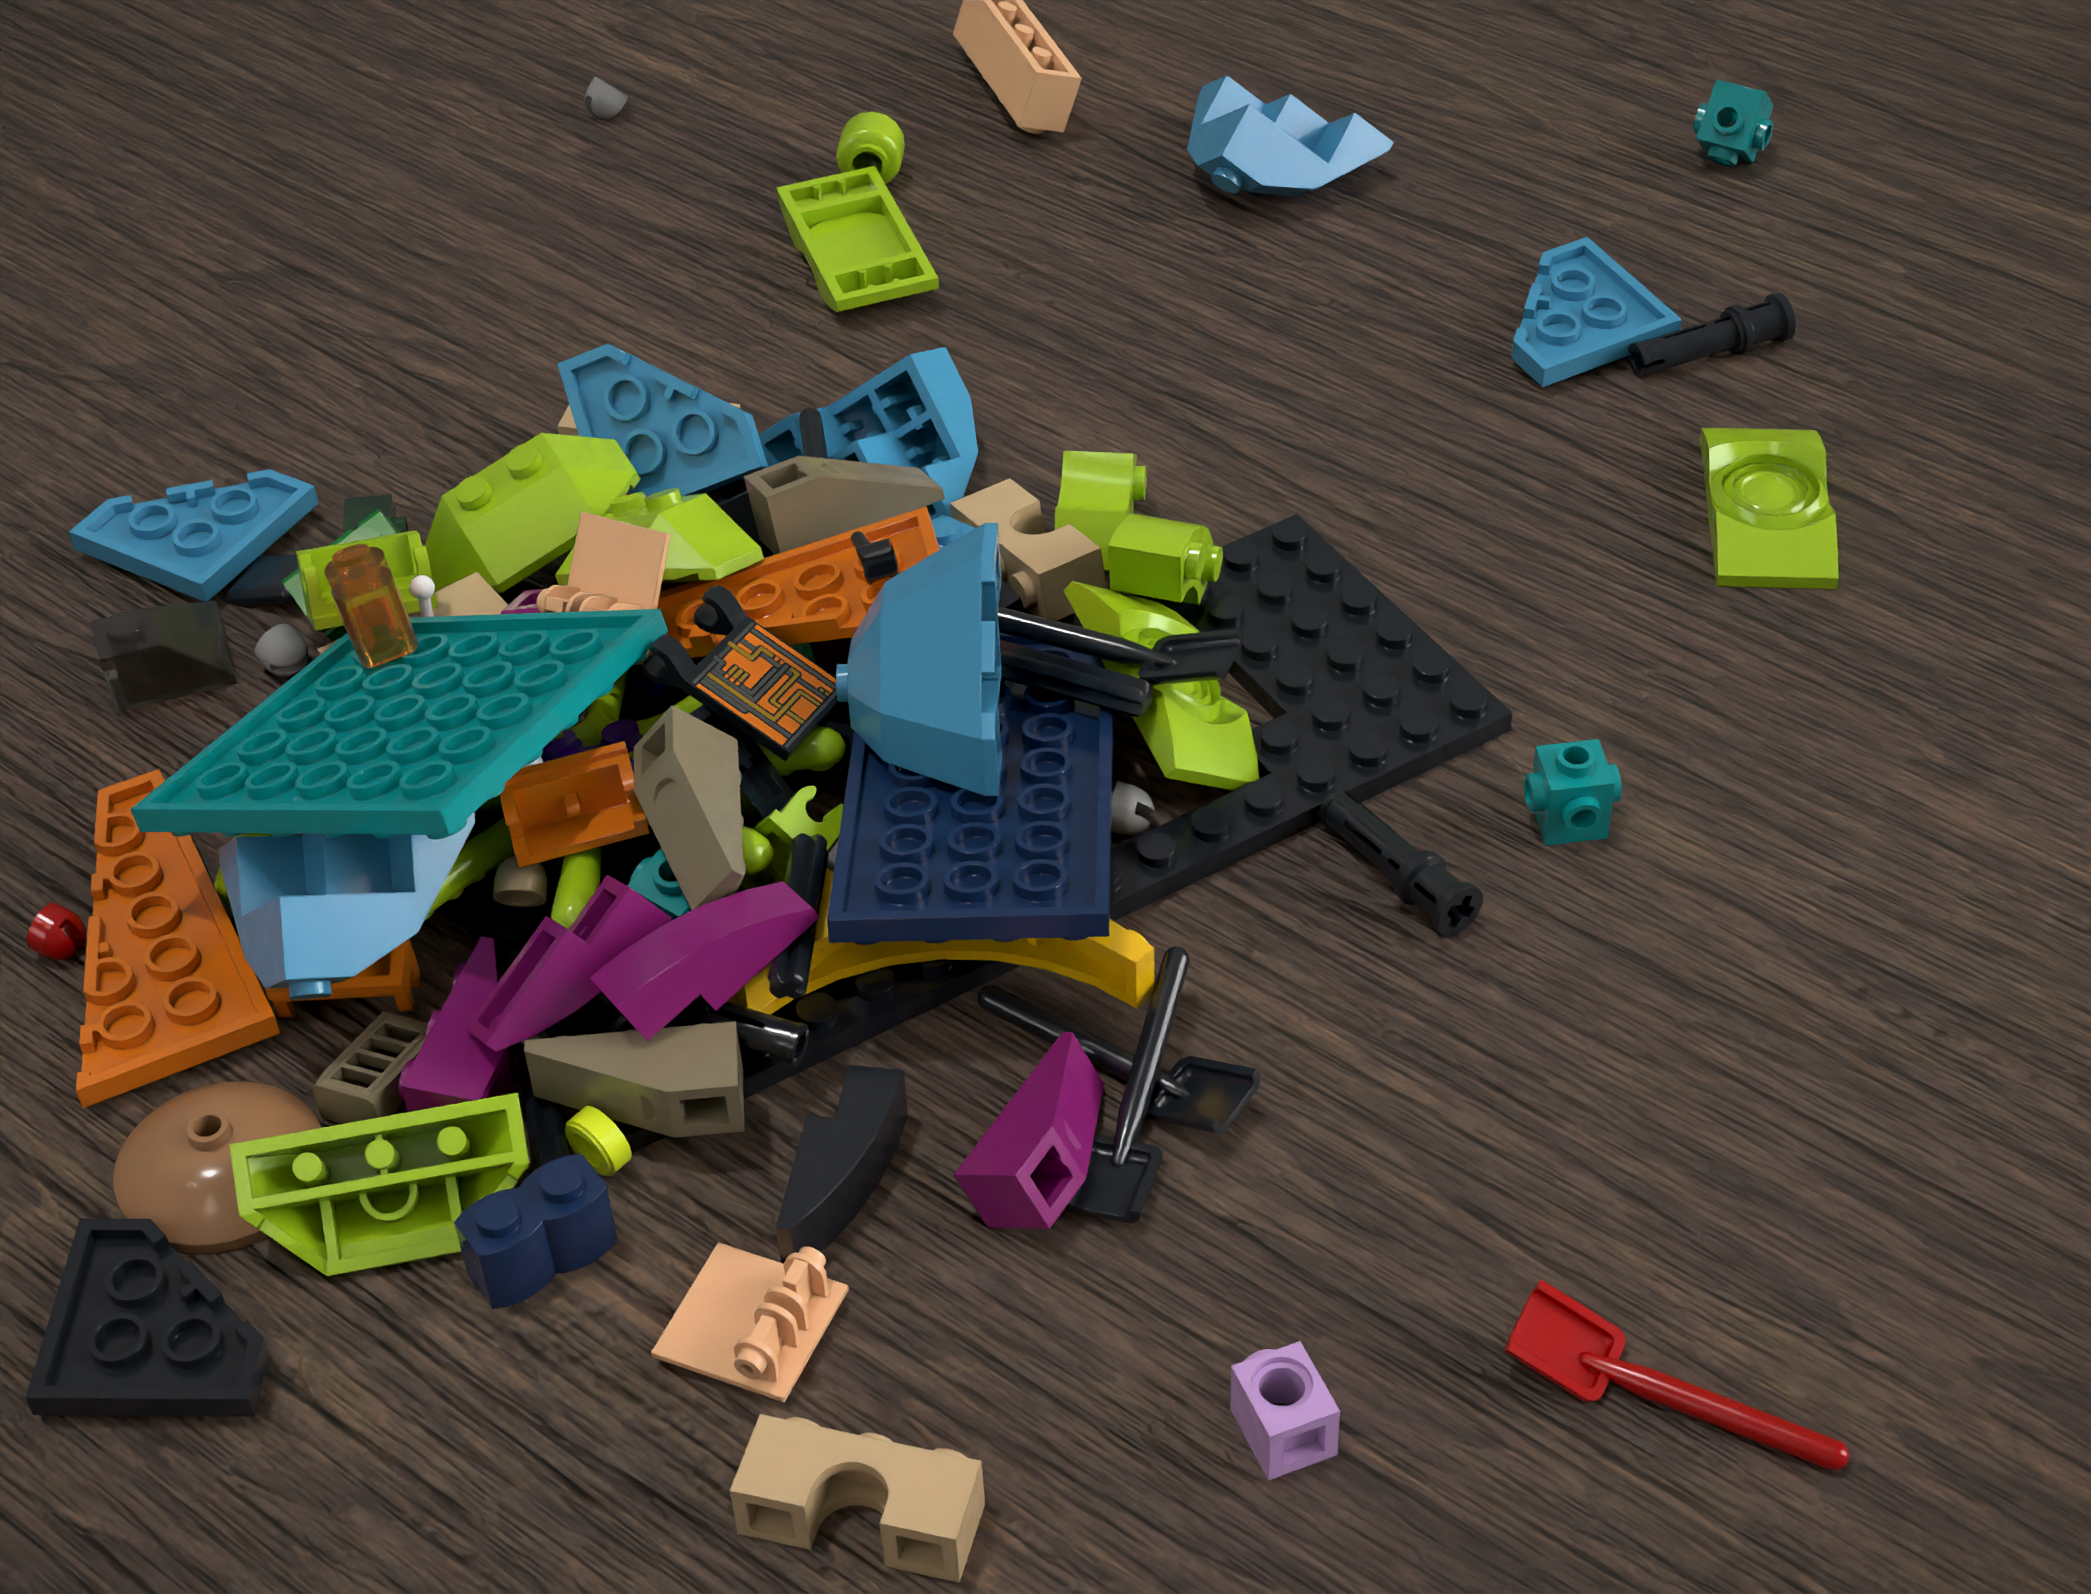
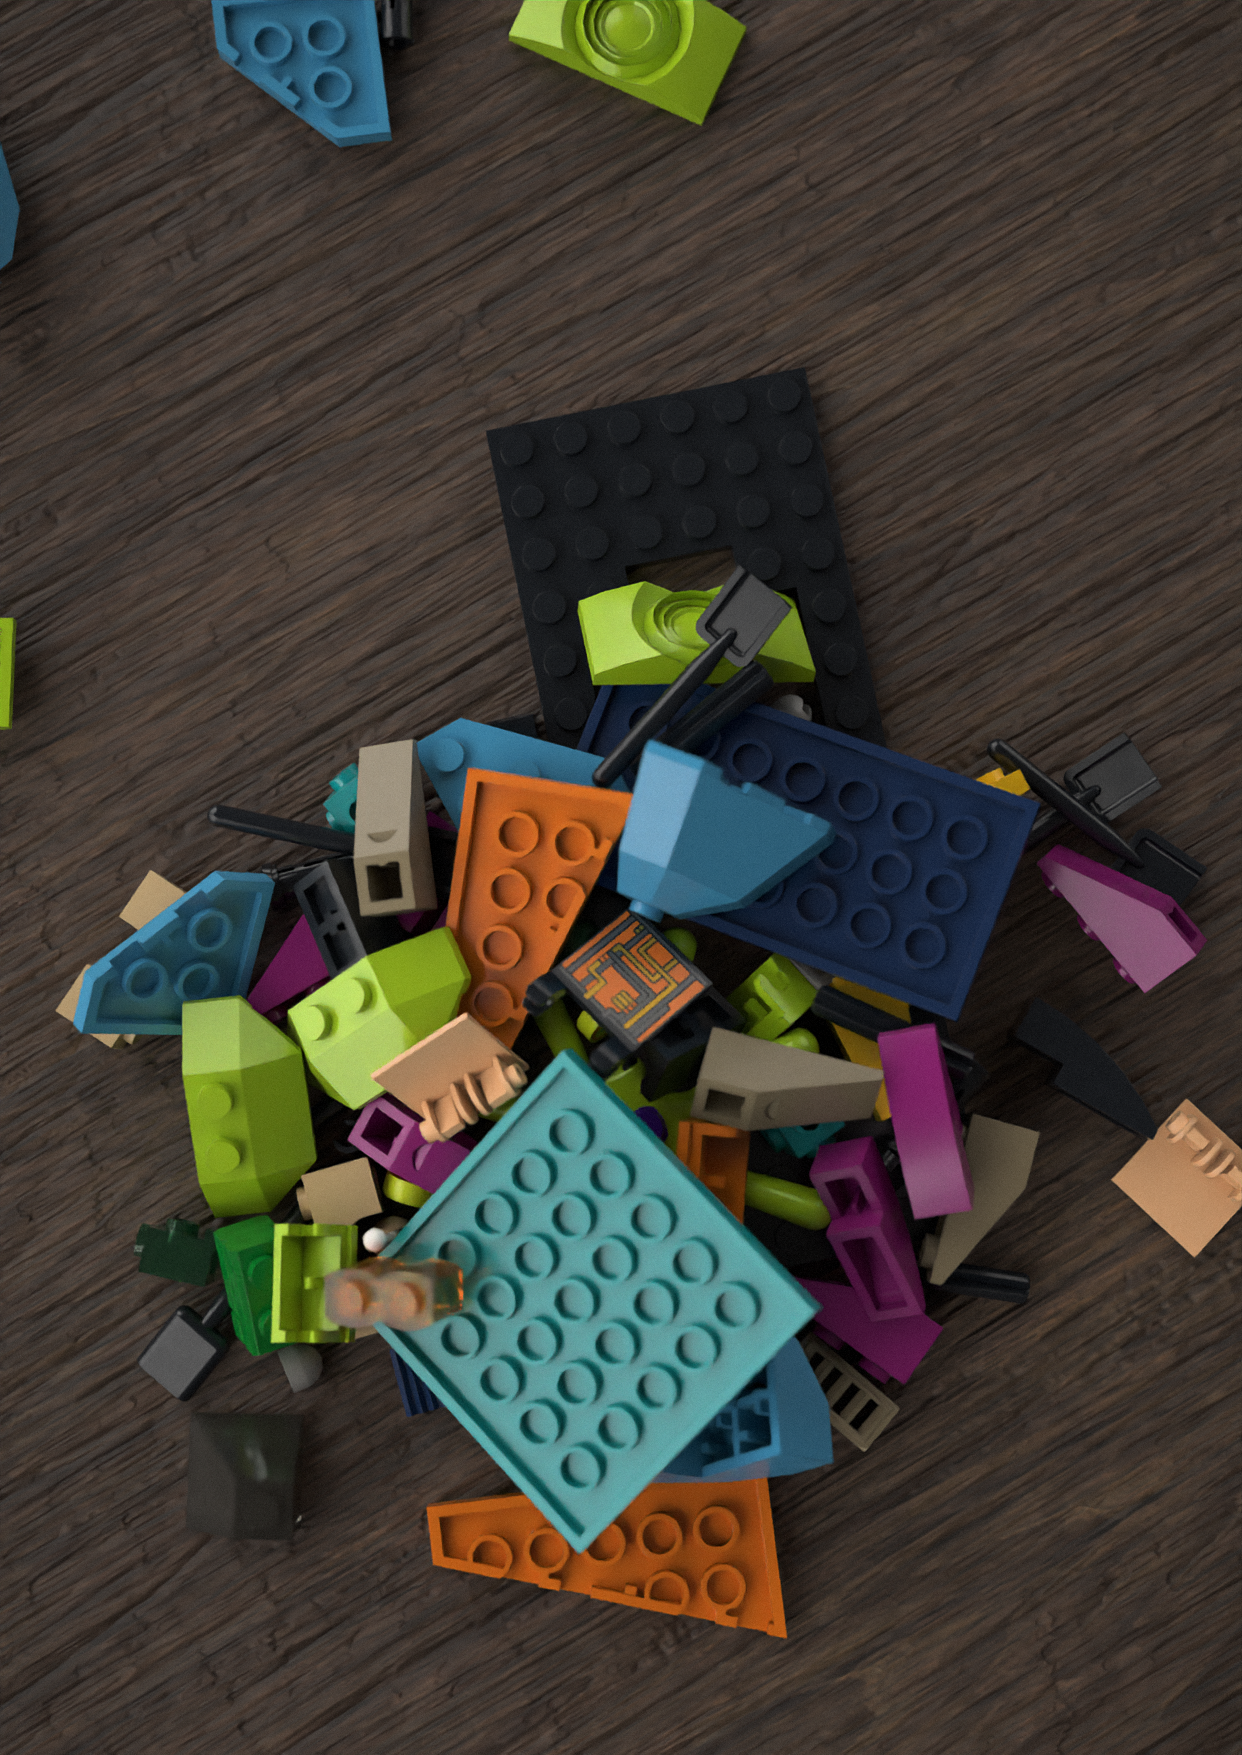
camera: 70 degrees left, 40 degrees up
black plate [26,1218,269,1417] -> none
red hinge [27,902,87,960] -> none
dark azure plate [69,469,319,602] -> none
medium nougat dish [113,1081,321,1254] -> none
lime wedge [229,1093,530,1277] -> none
dark blue brick [454,1154,617,1309] -> none
neon yellow tile [565,1106,632,1176] -> none
dark azure brick [759,347,978,520] -> none
black hand [850,531,900,583] -> none
tan arch [950,478,1107,621] -> none
lime brick [1055,451,1147,570] -> none
lime brick [1108,513,1223,605] -> none
black pin [1319,789,1483,937] -> none
teal brick [1523,739,1622,846] -> none

